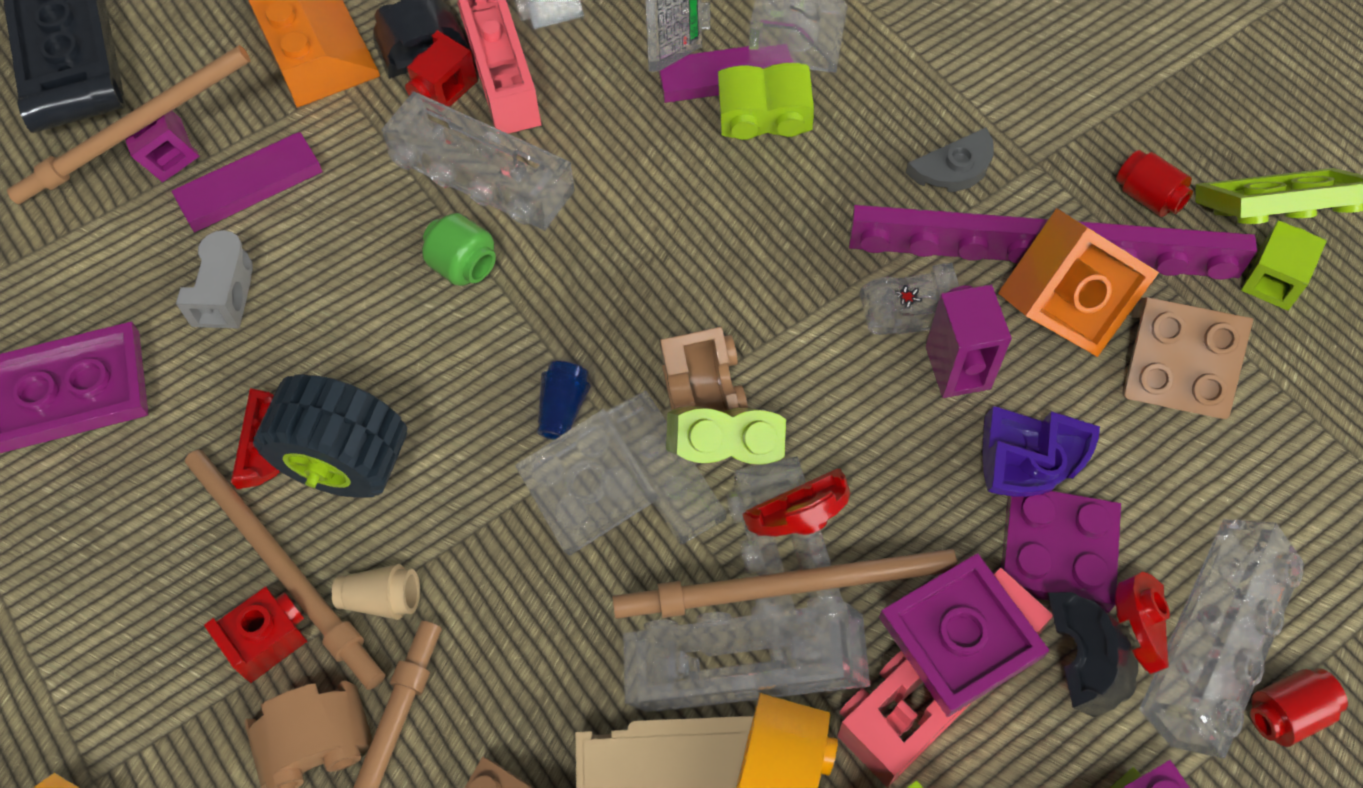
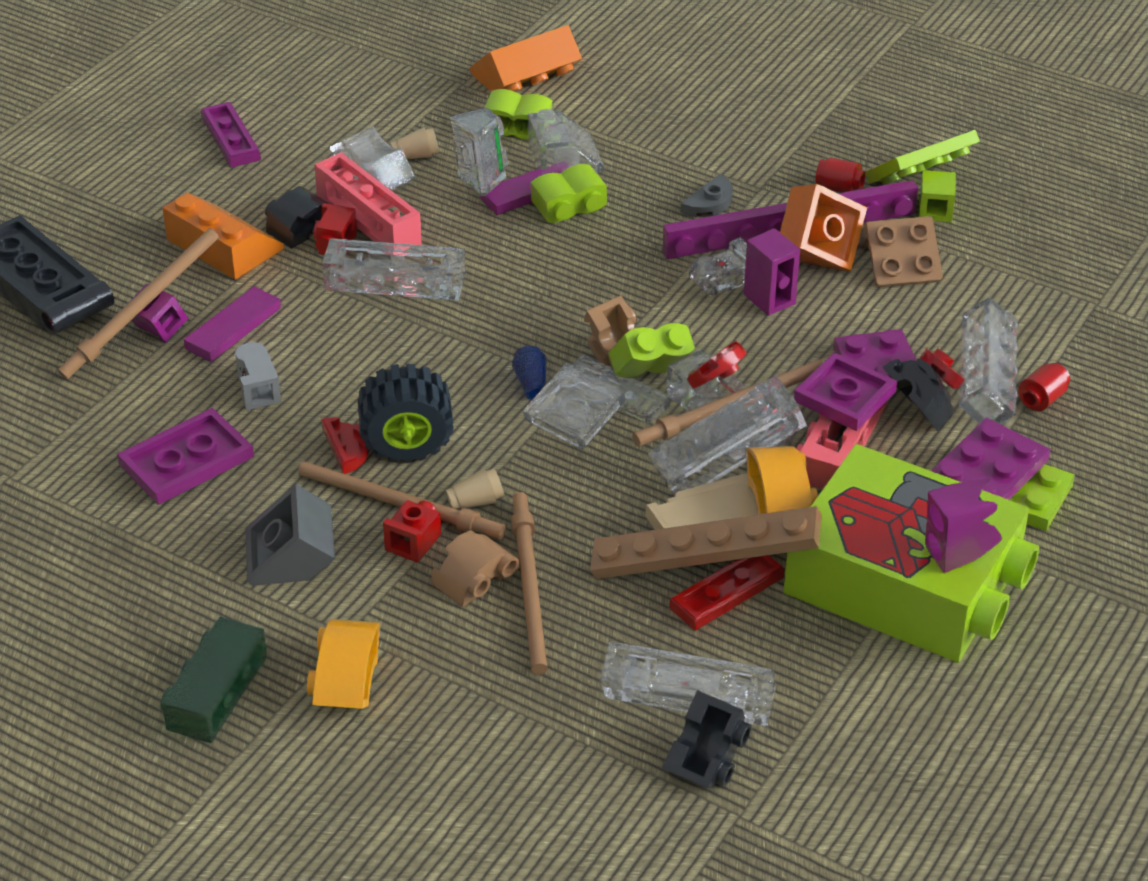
camera: 25 degrees left, 20 degrees down
bright green head [422,213,496,286] -> none
dark purple brick [983,406,1100,497] -> none
none -> dark grey slope [245,484,335,586]

